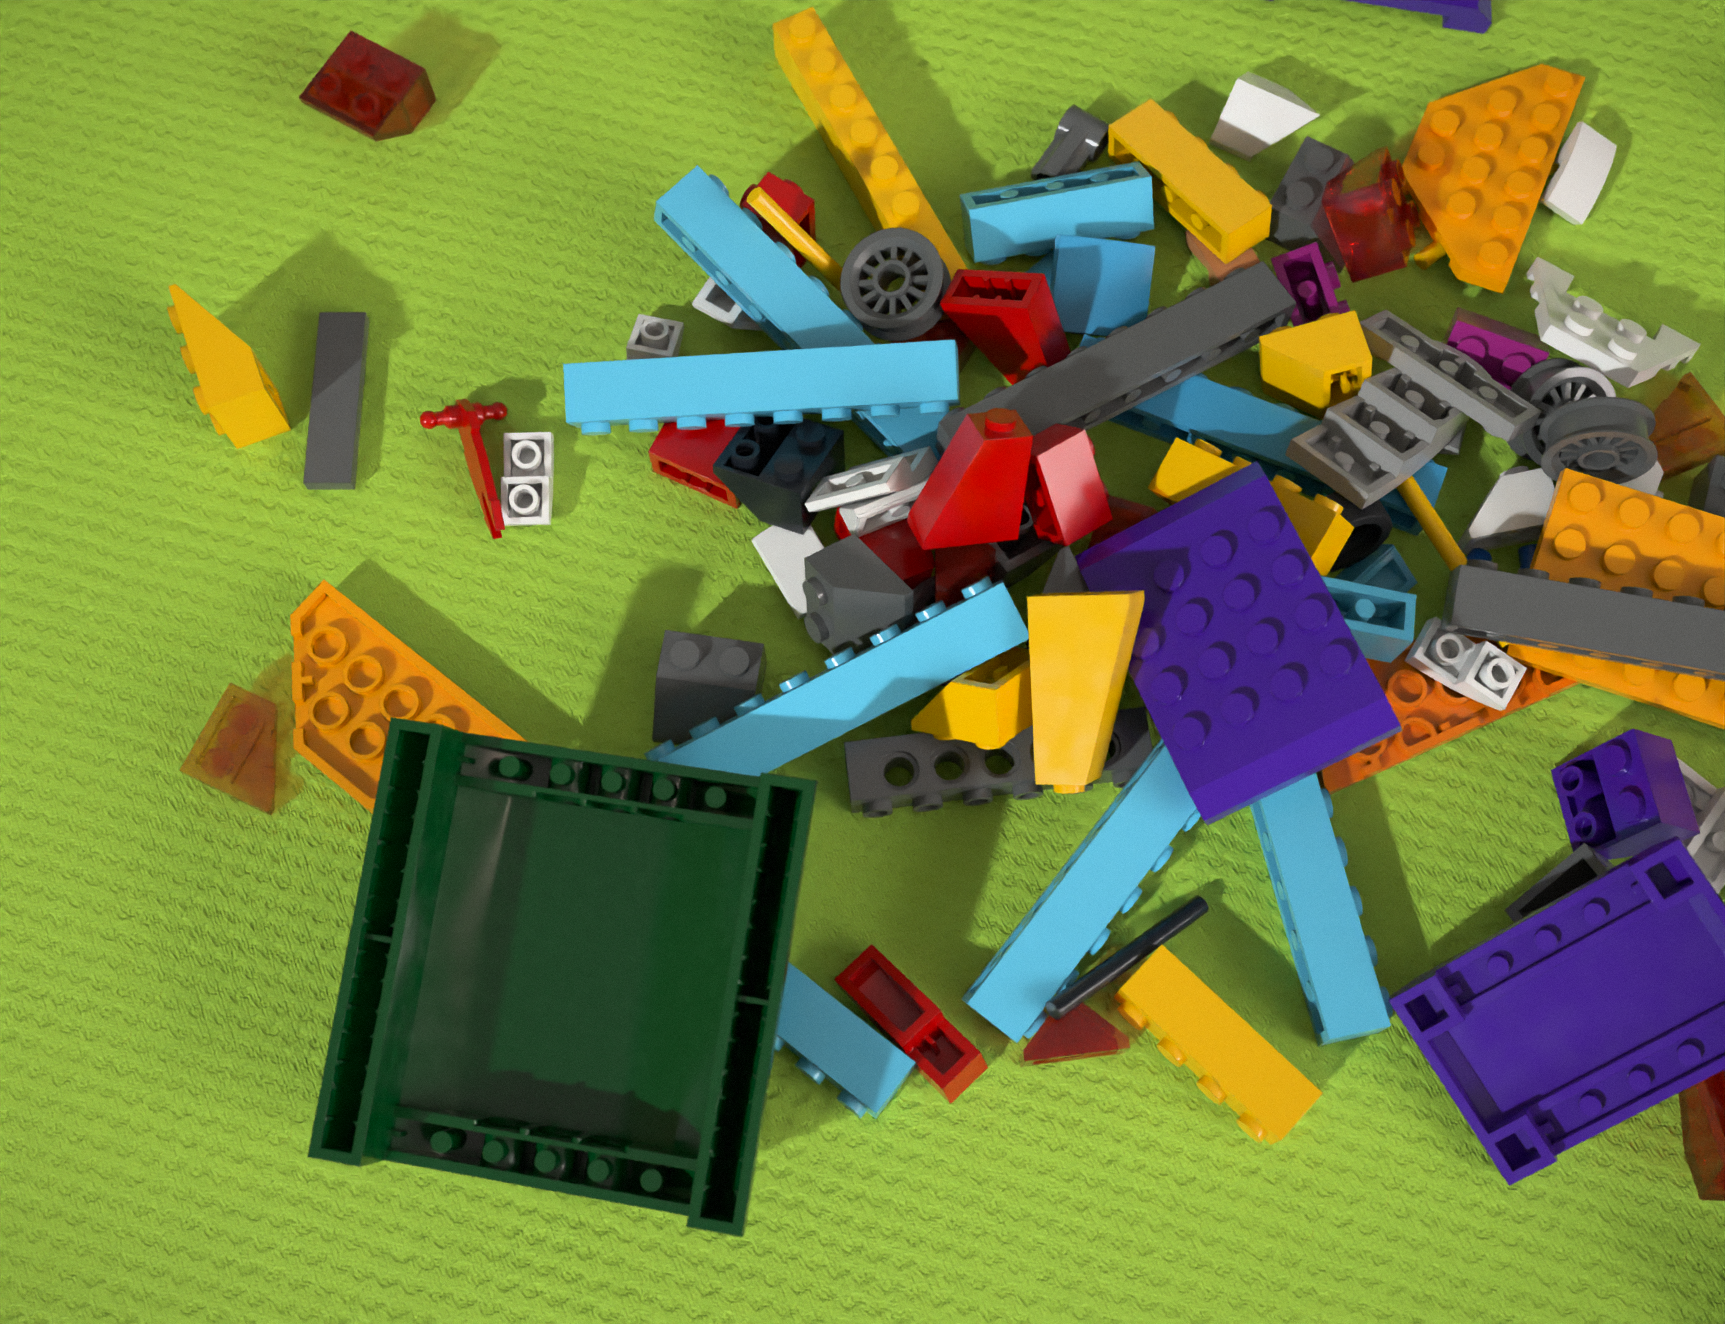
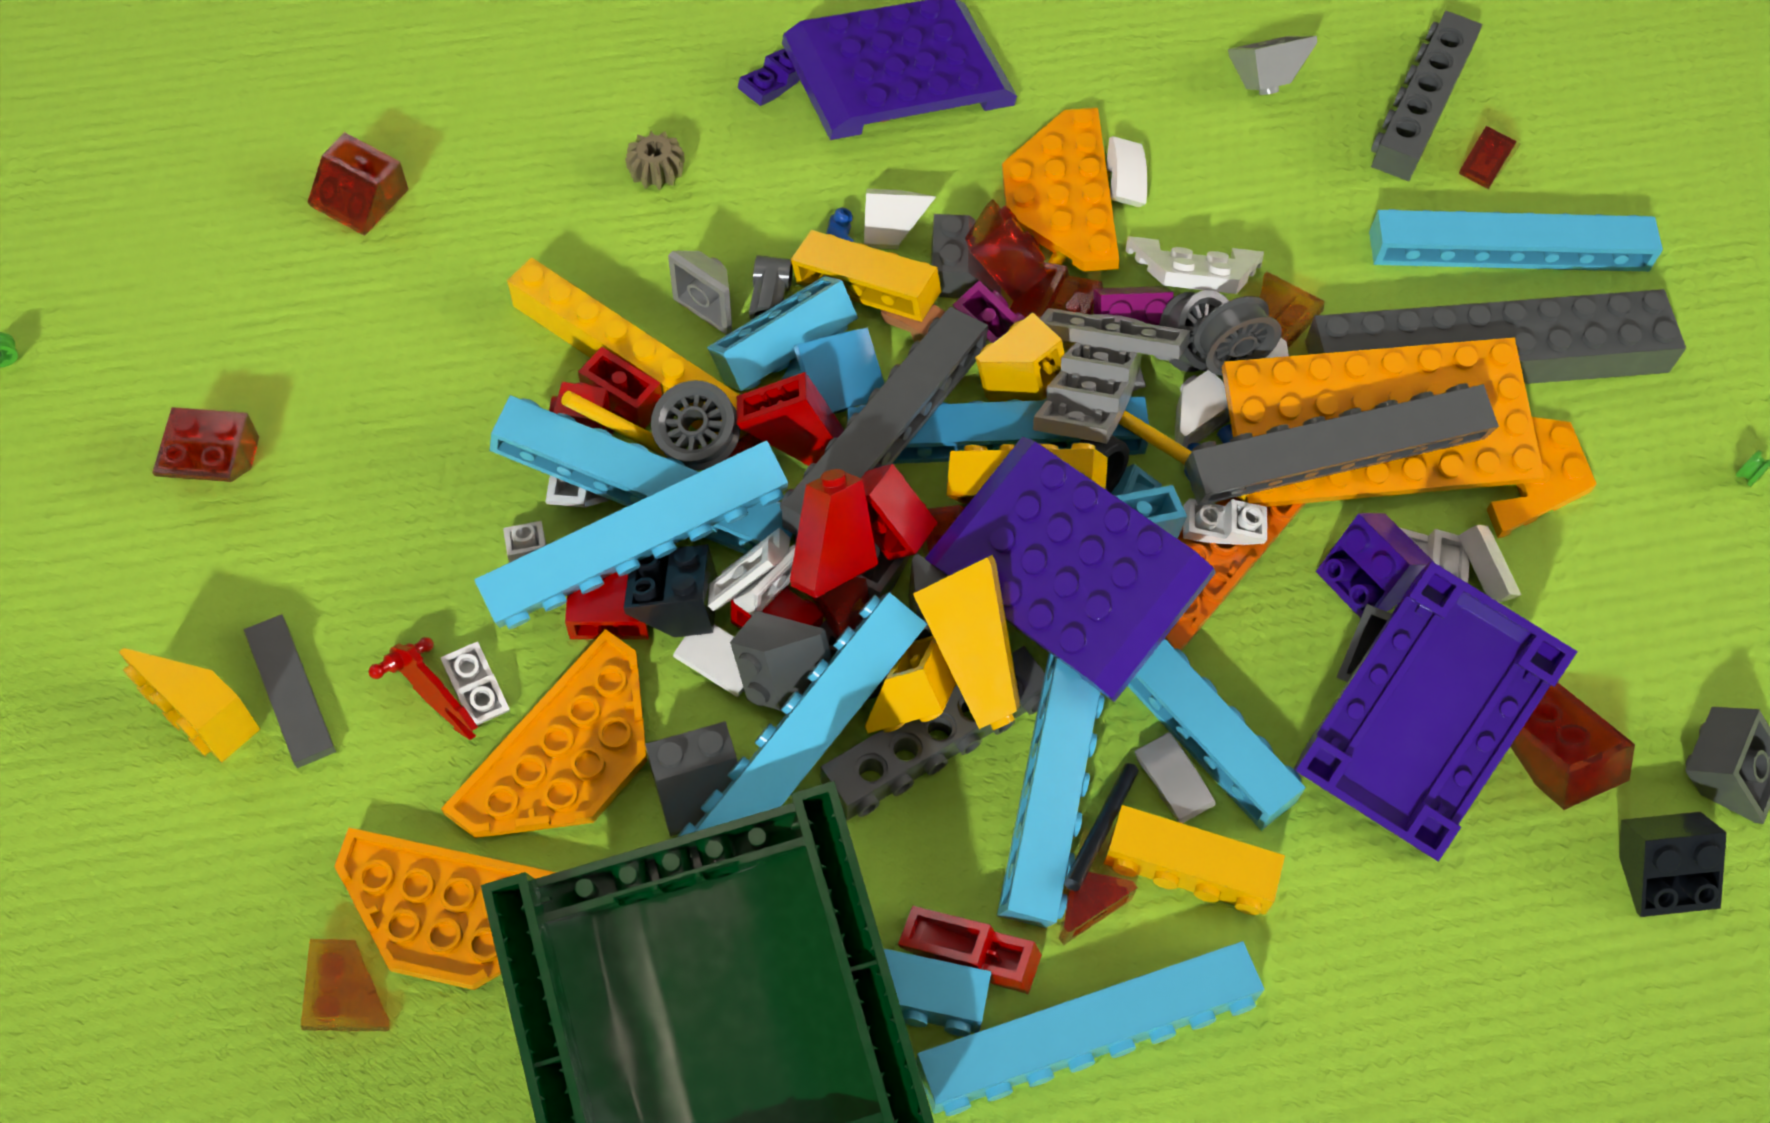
camera: 30 degrees left, 10 degrees down
none -> light orange plate [441,629,647,838]
none -> red brick [578,347,662,429]
none -> light grey slope [668,251,732,335]
none -> blue arm [826,208,856,243]
none -> medium azure brick [916,941,1265,1116]
none -> clear red slope [1010,261,1103,343]
none -> light grey slope [1135,732,1216,823]

